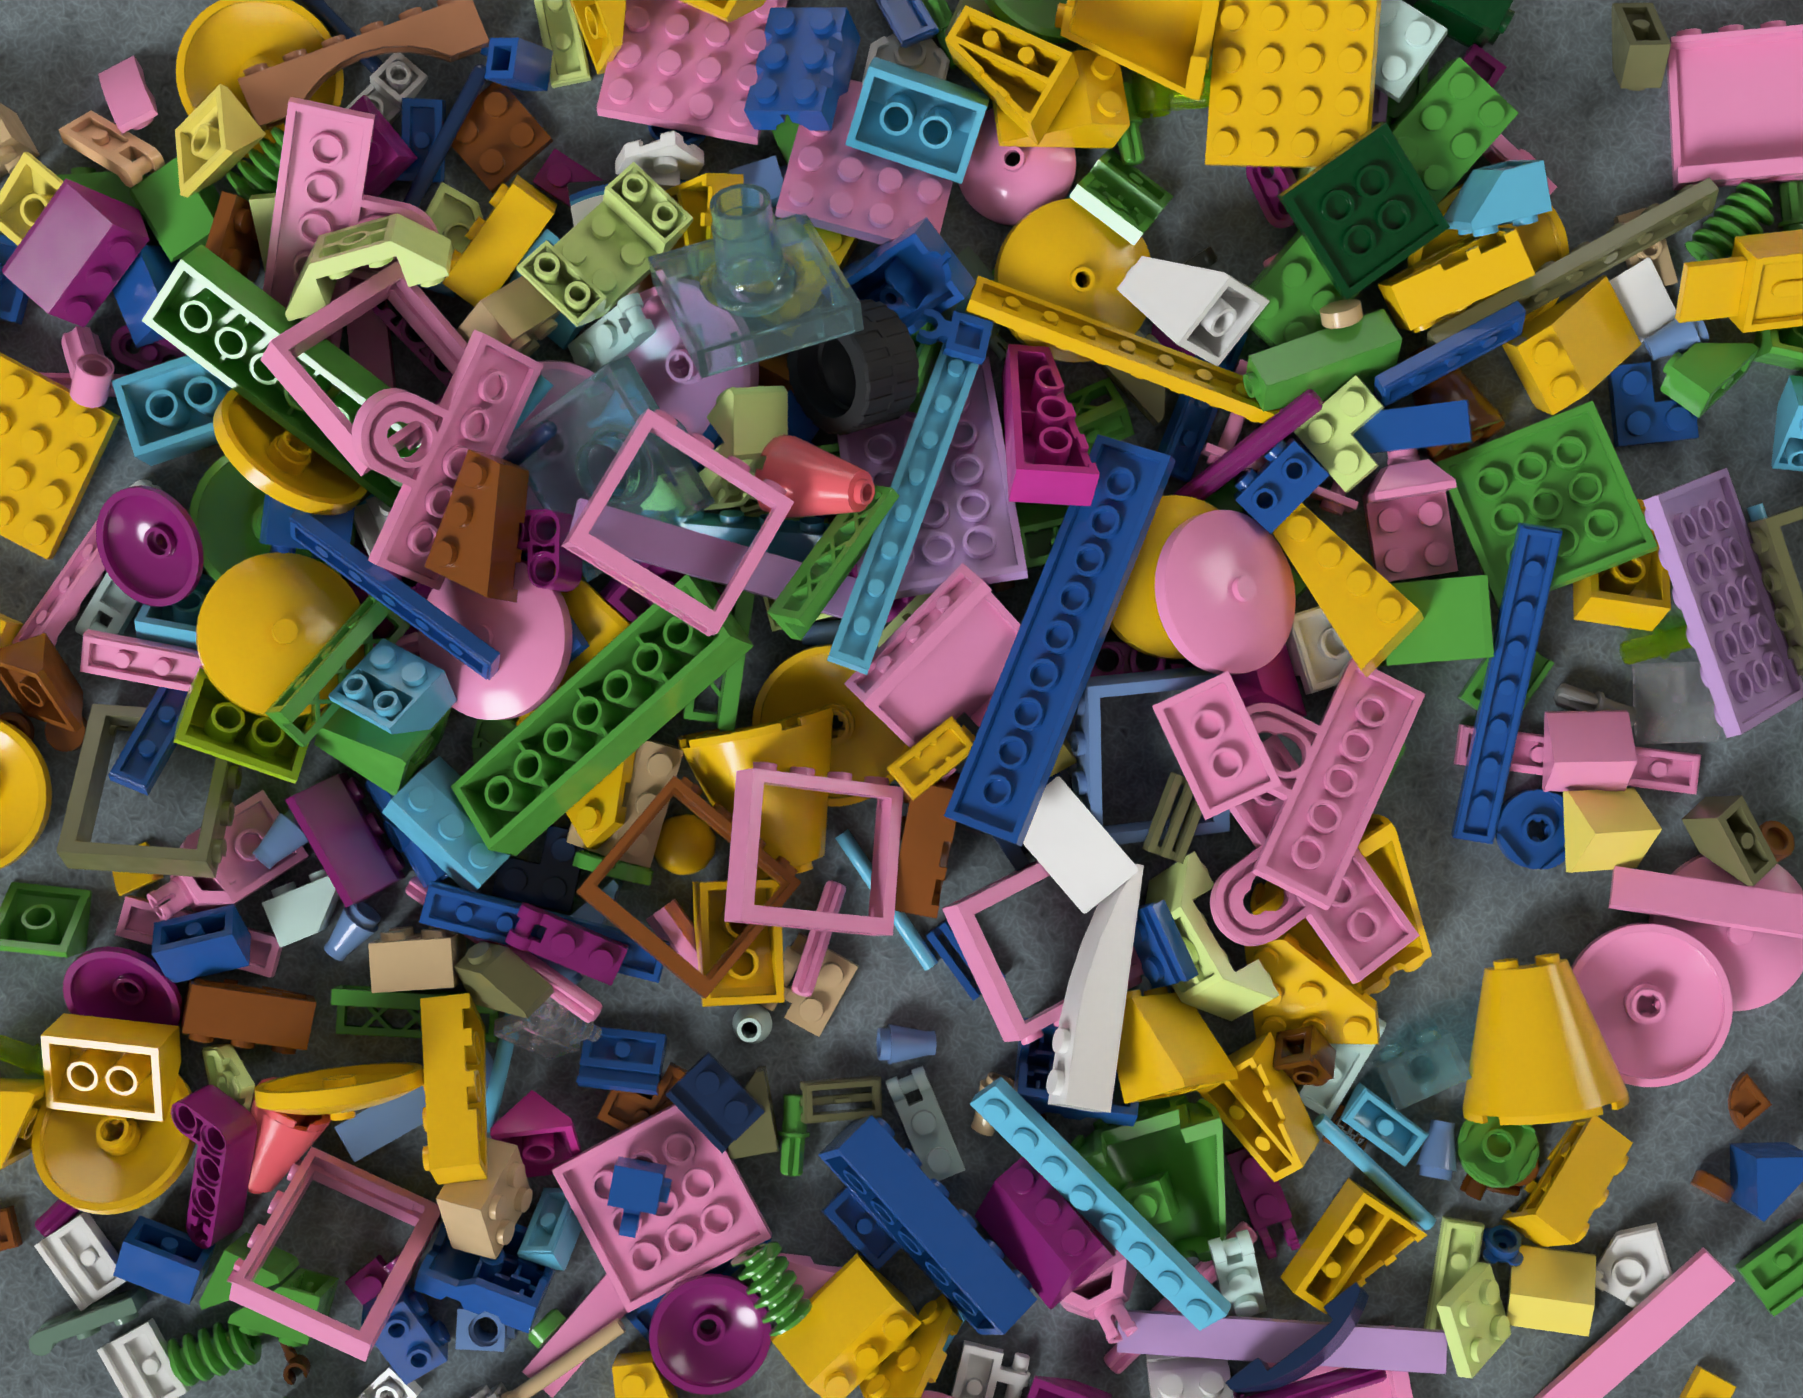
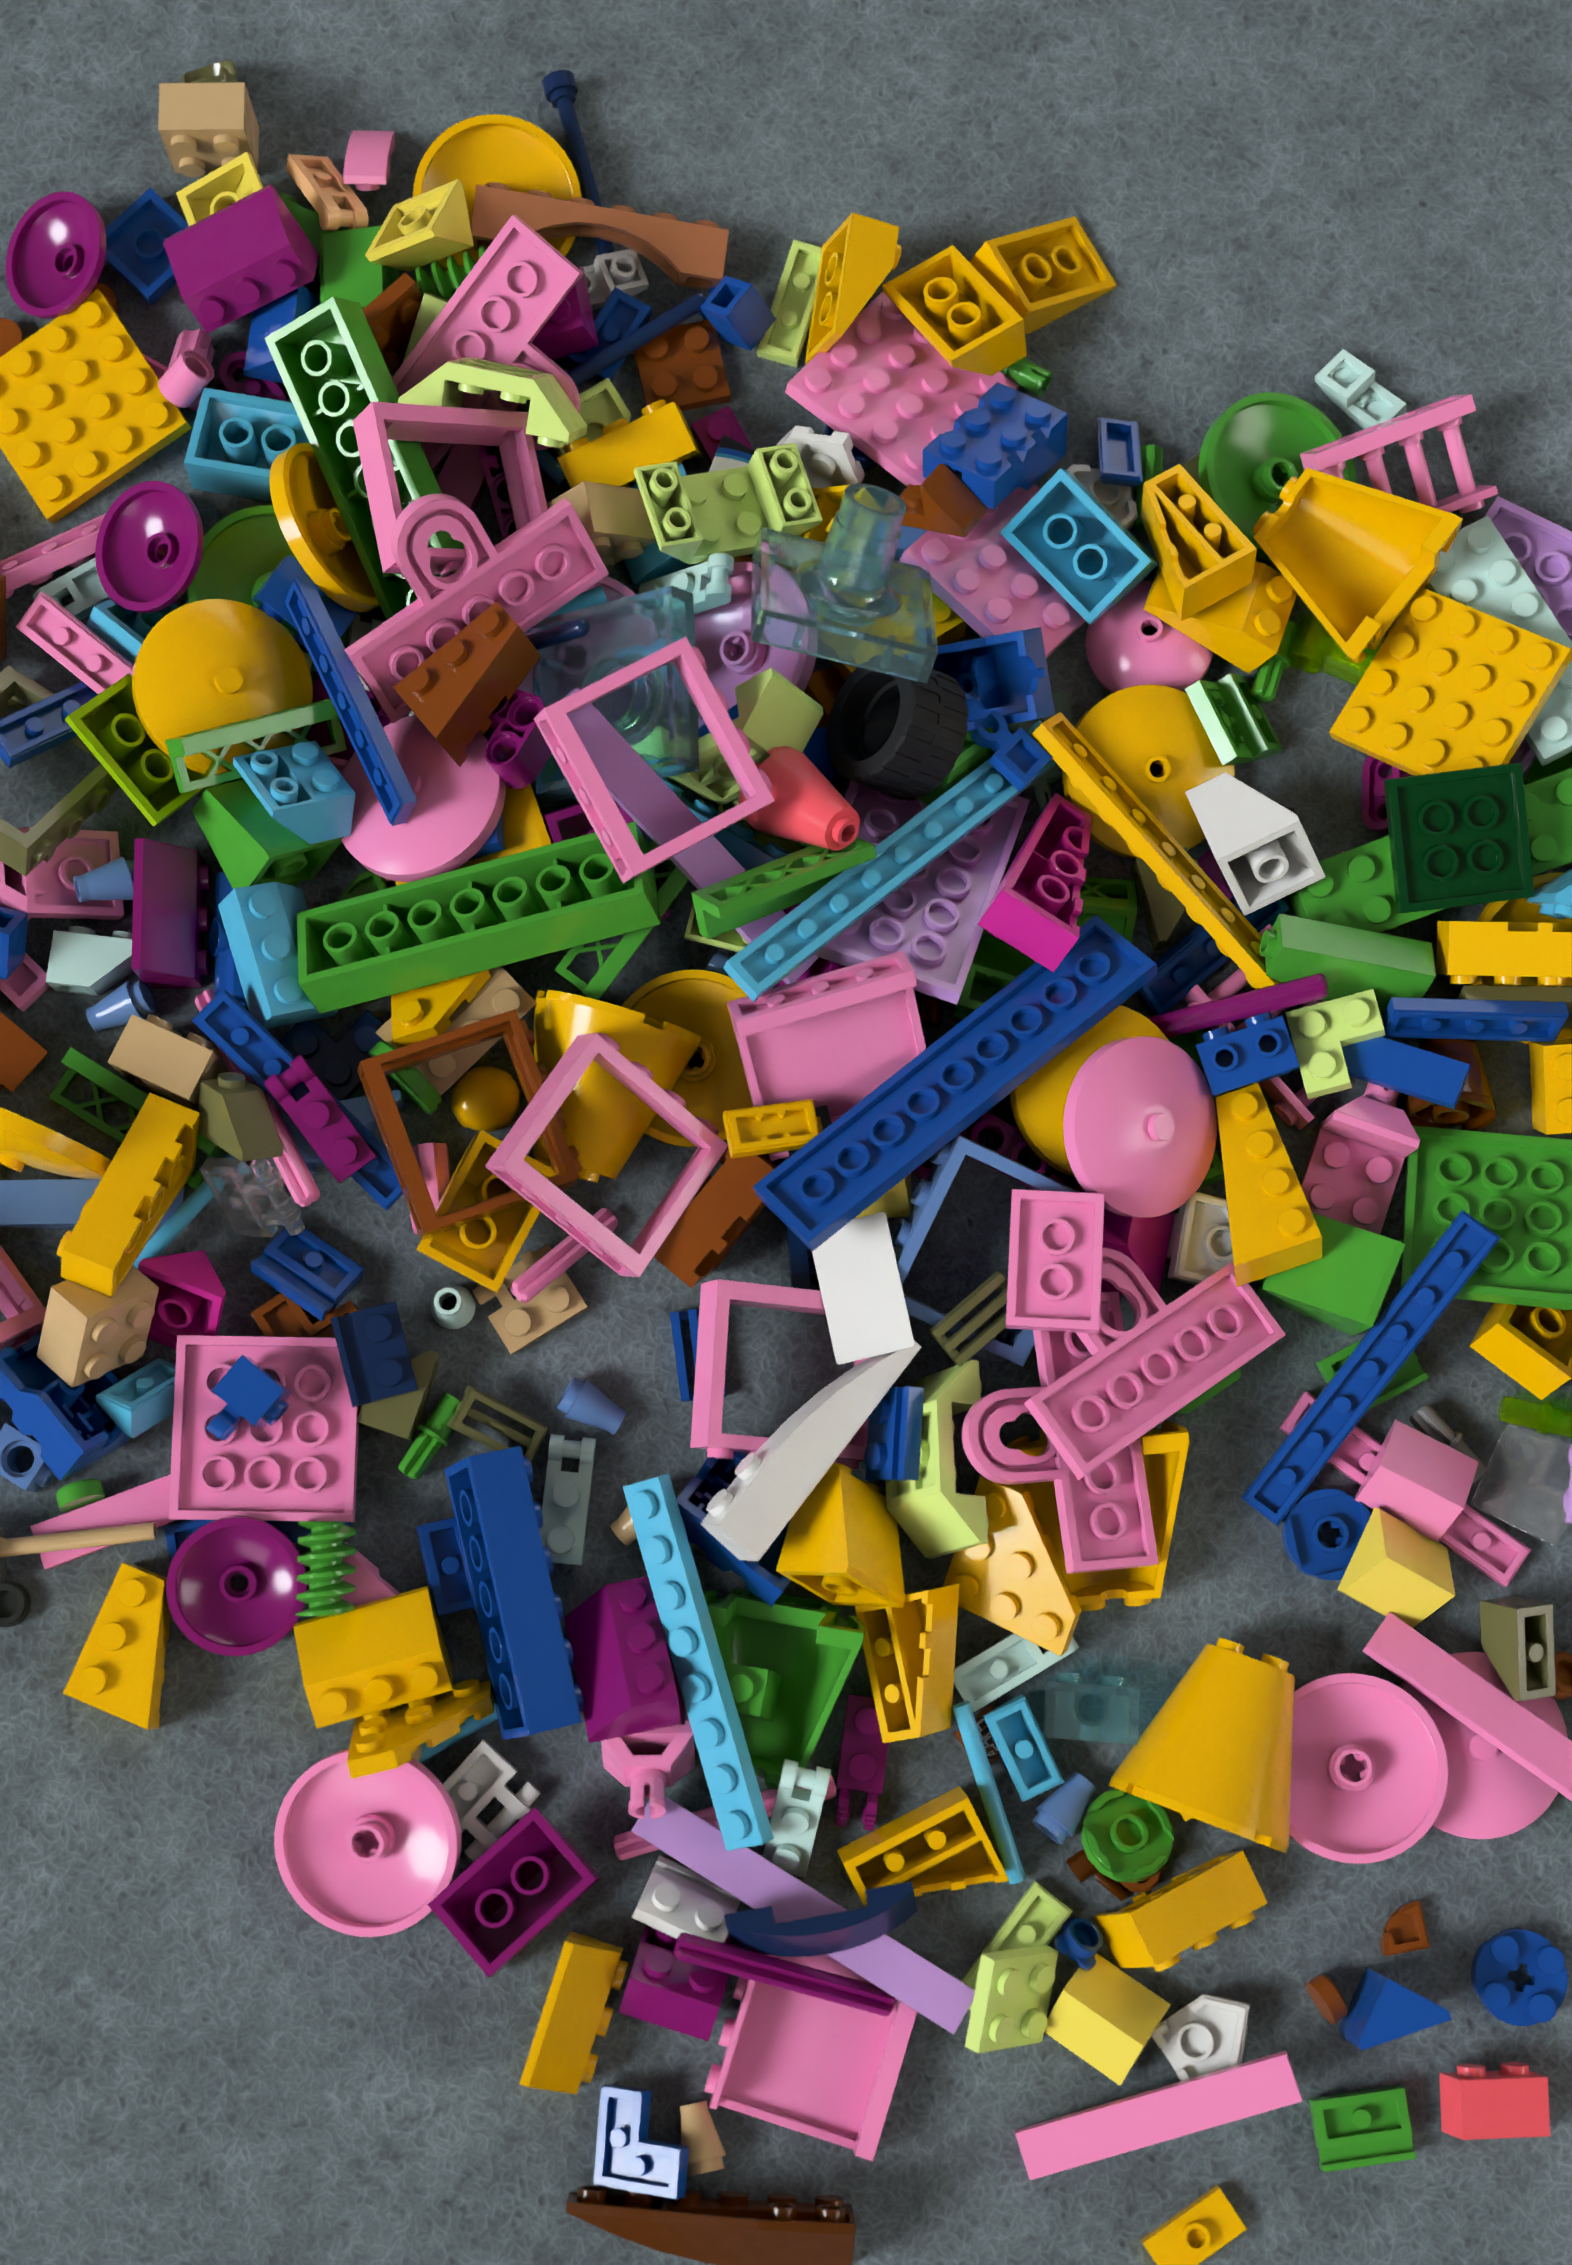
camera: 25 degrees right, 10 degrees down
medium azure bar [835,829,938,971] -> none
reddish brown brick [1273,1025,1336,1086] -> none
tan tile [1319,299,1363,329] -> none
none -> dark orange slope [888,464,986,538]

